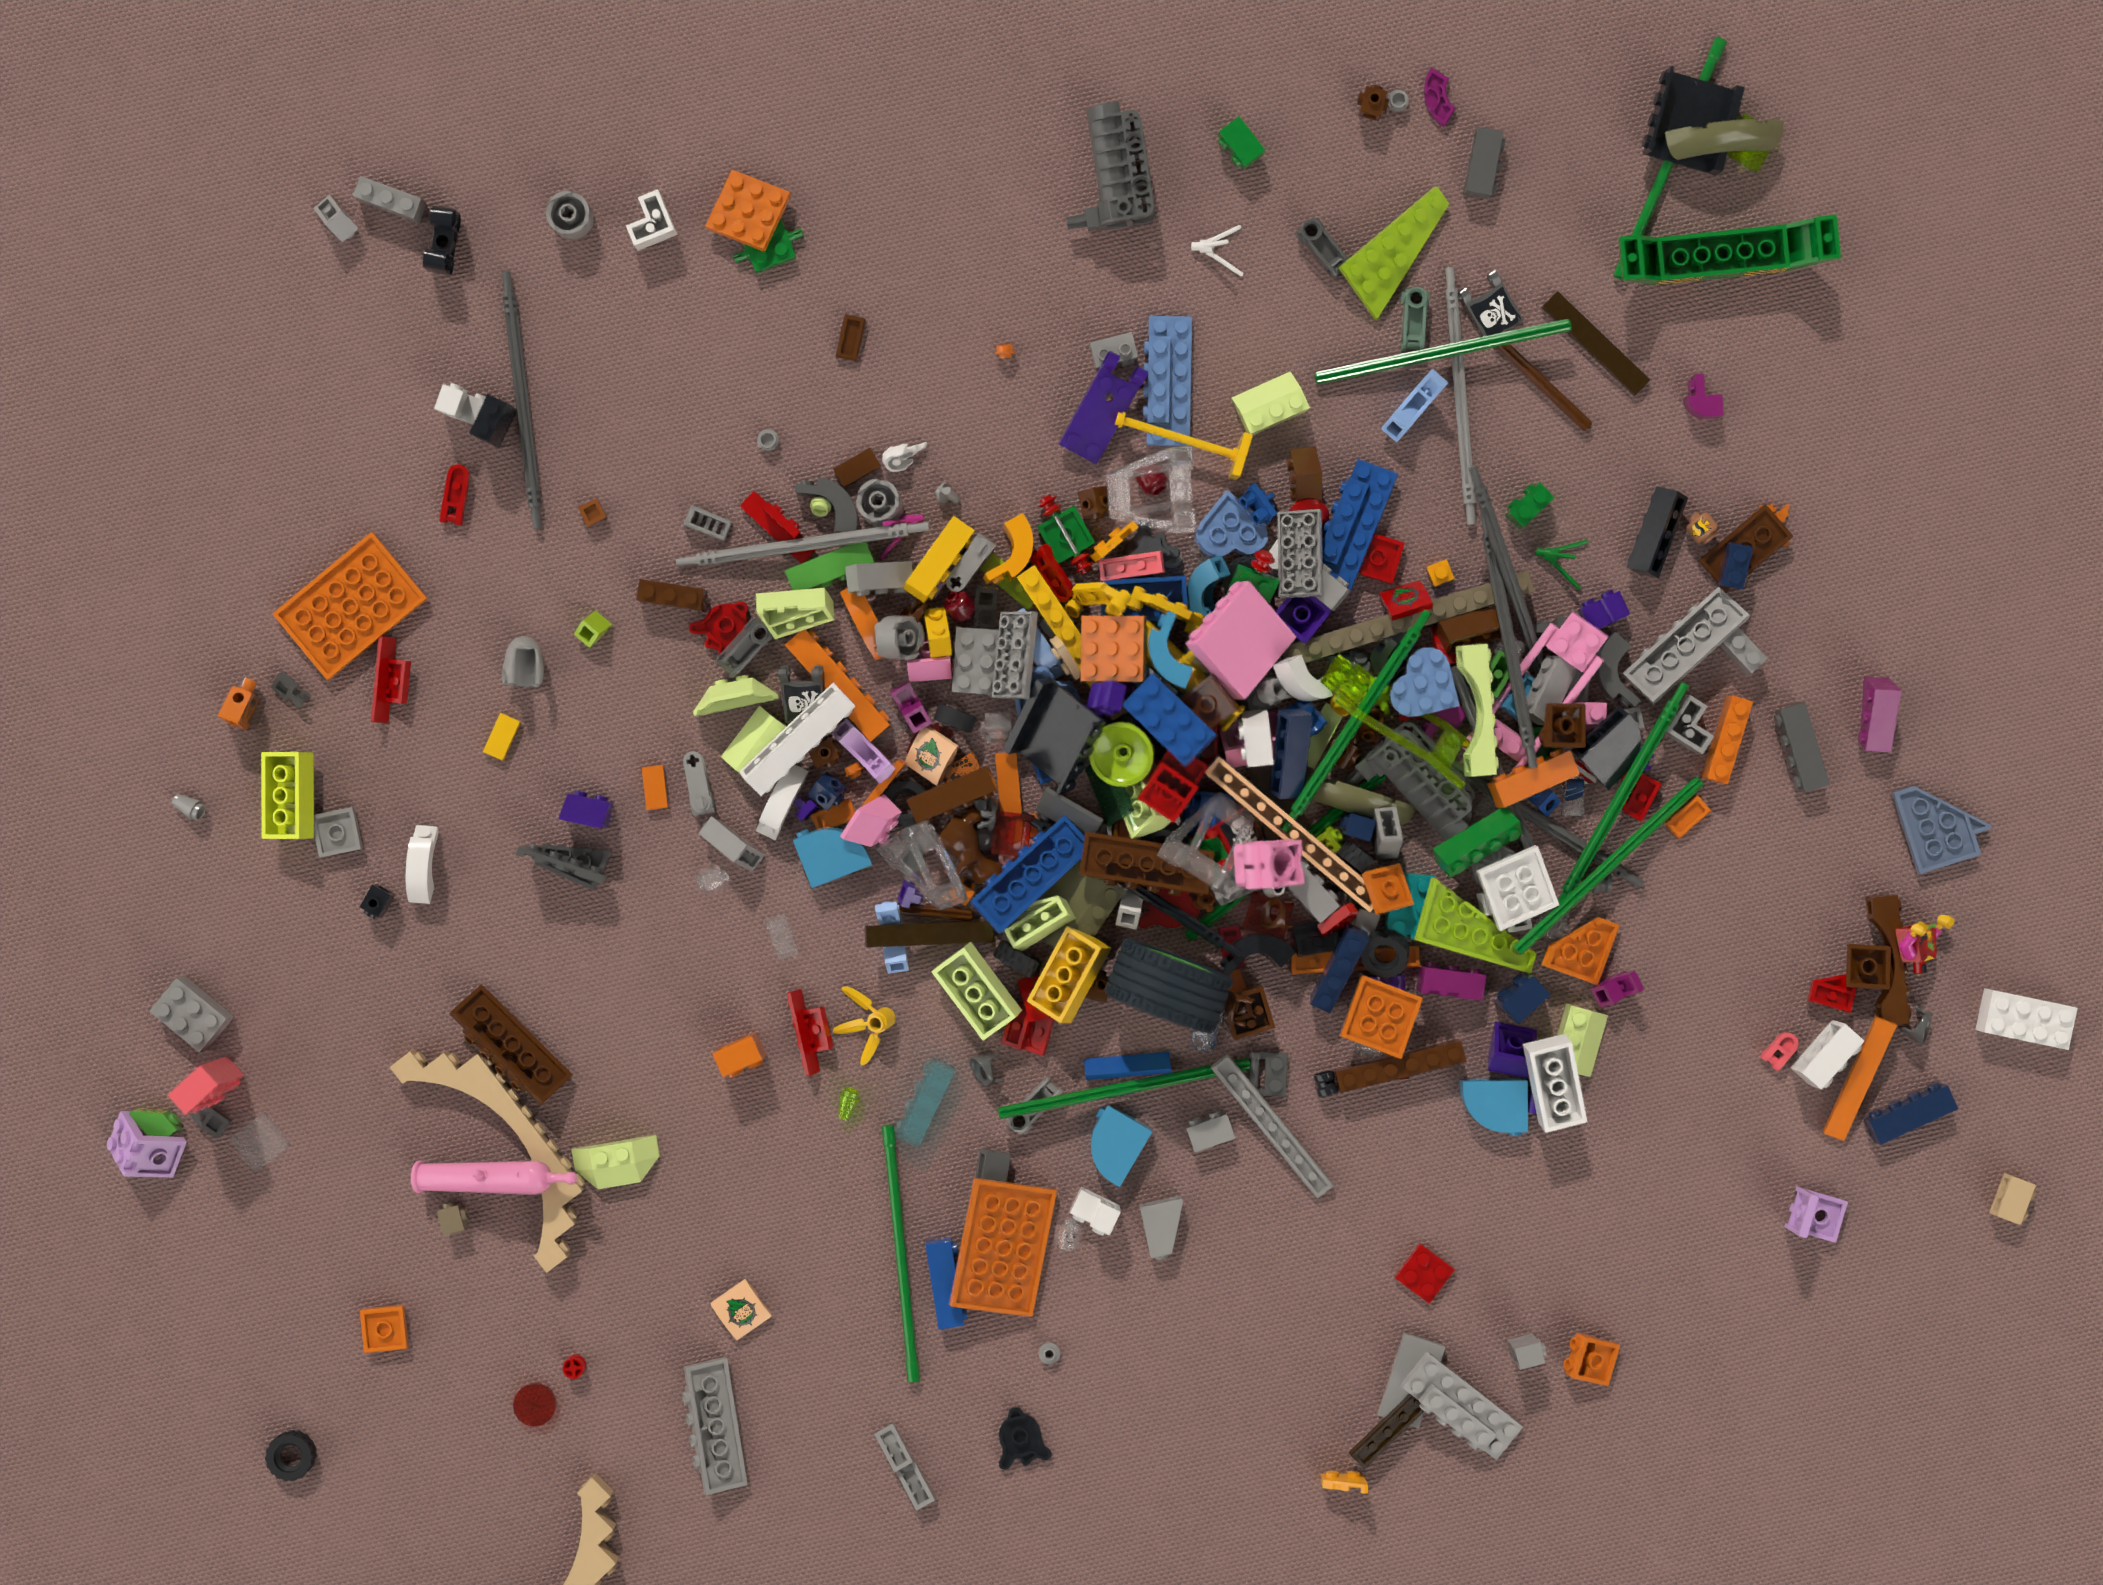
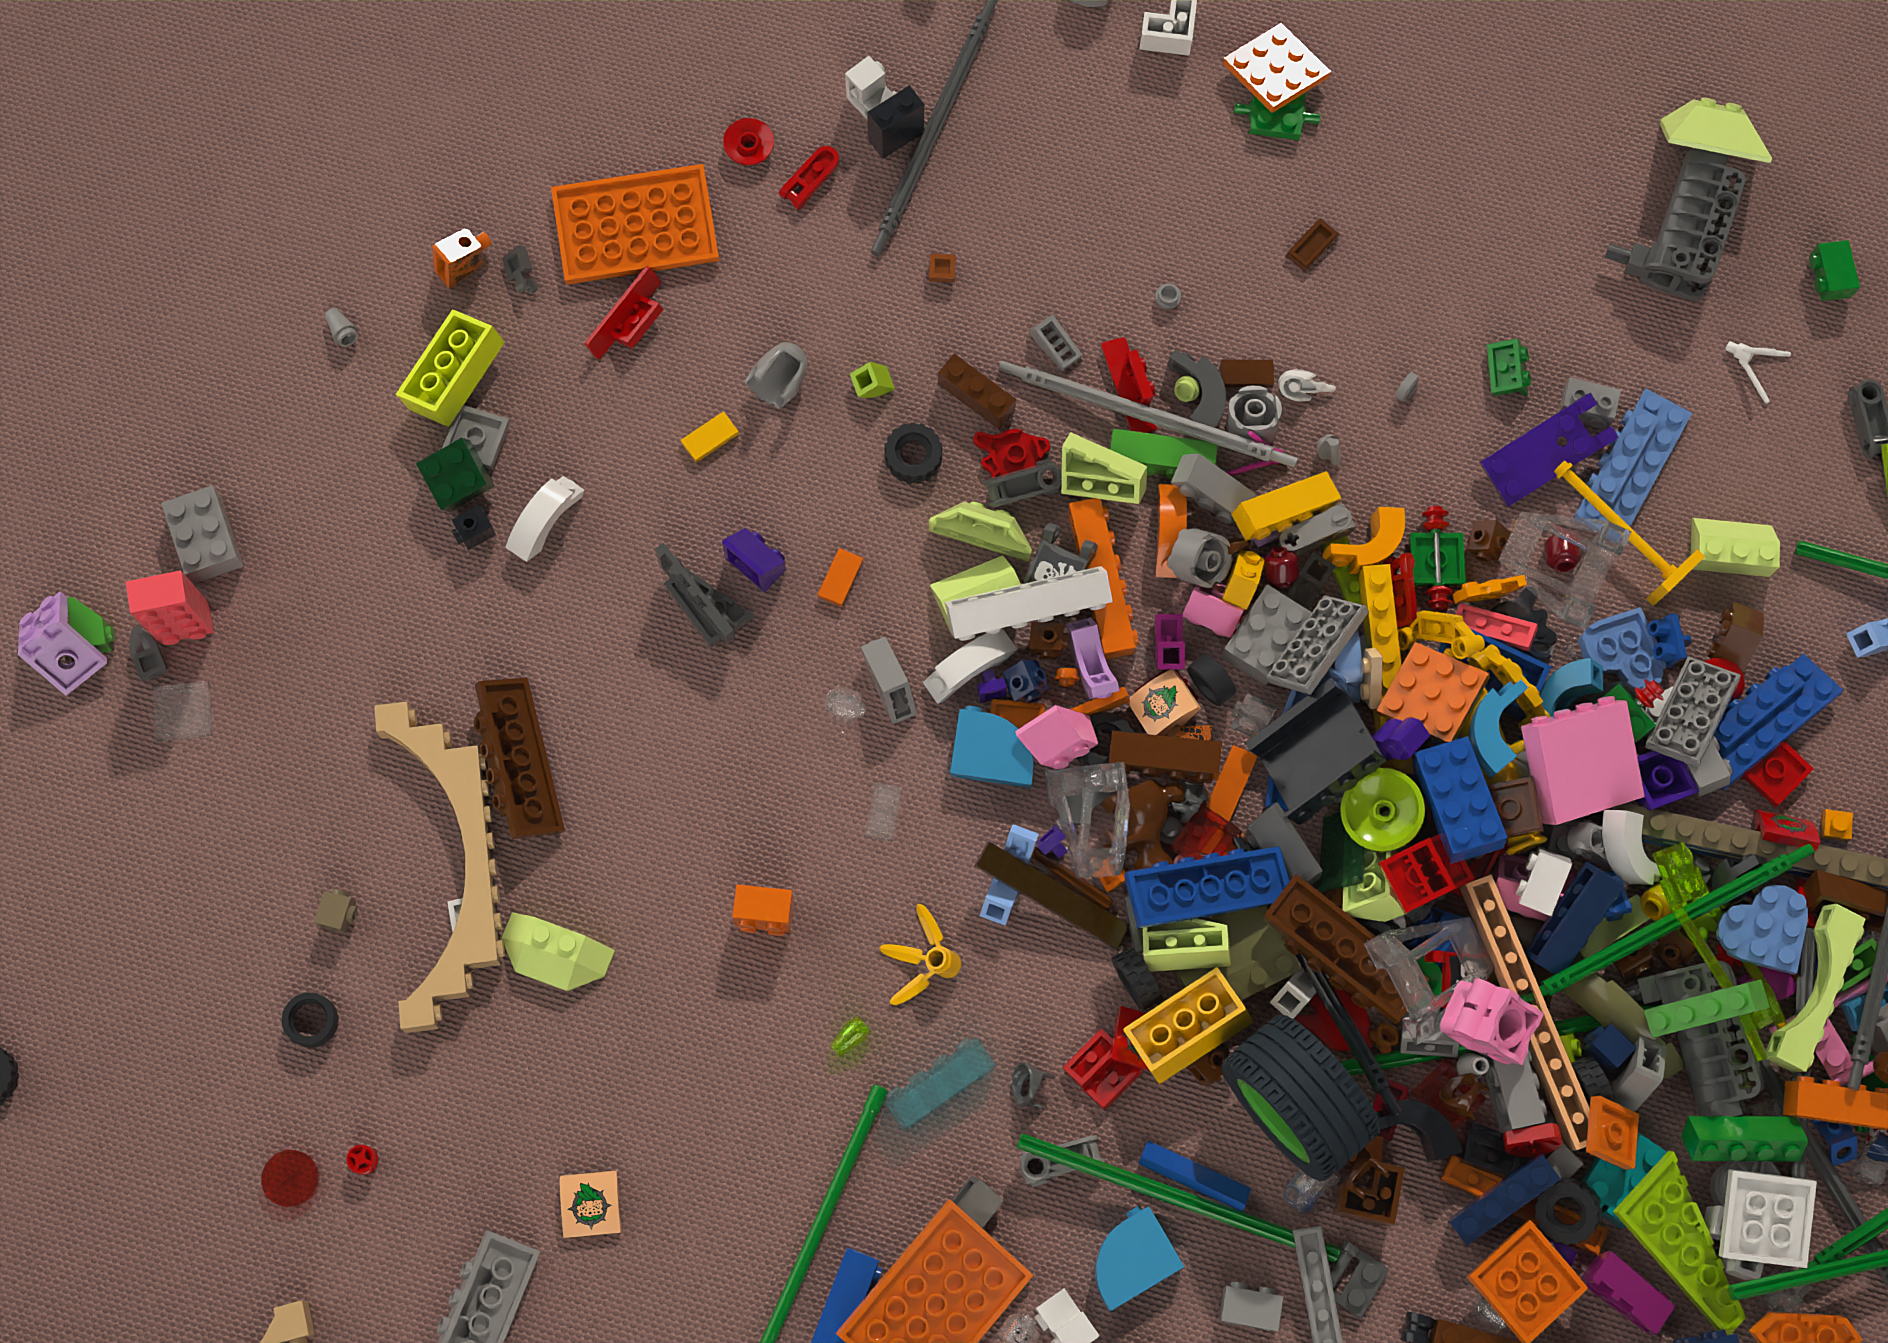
camera: 25 degrees right, 15 degrees down
orange plate [360,1305,409,1353] -> none
bright pink piece [411,1160,577,1195] -> none
light grey piece [683,751,715,816] -> none
red bracket [787,989,834,1076] -> none
yellowish green brick [931,942,1022,1040] -> none
orange plate [995,344,1016,359] -> none
dark grey wheel [1591,873,1612,893] -> none
none -> black tyre [281,992,339,1048]
none -> dark green brick [416,438,495,512]
none -> red dish [723,118,774,166]
none -> black tyre [885,422,943,484]
none -> light grey tile [1395,372,1419,402]
none -> green bracket [1487,338,1532,396]
none -> bright green brick [1644,980,1770,1038]
none -> yellowish green slope [1660,98,1772,163]

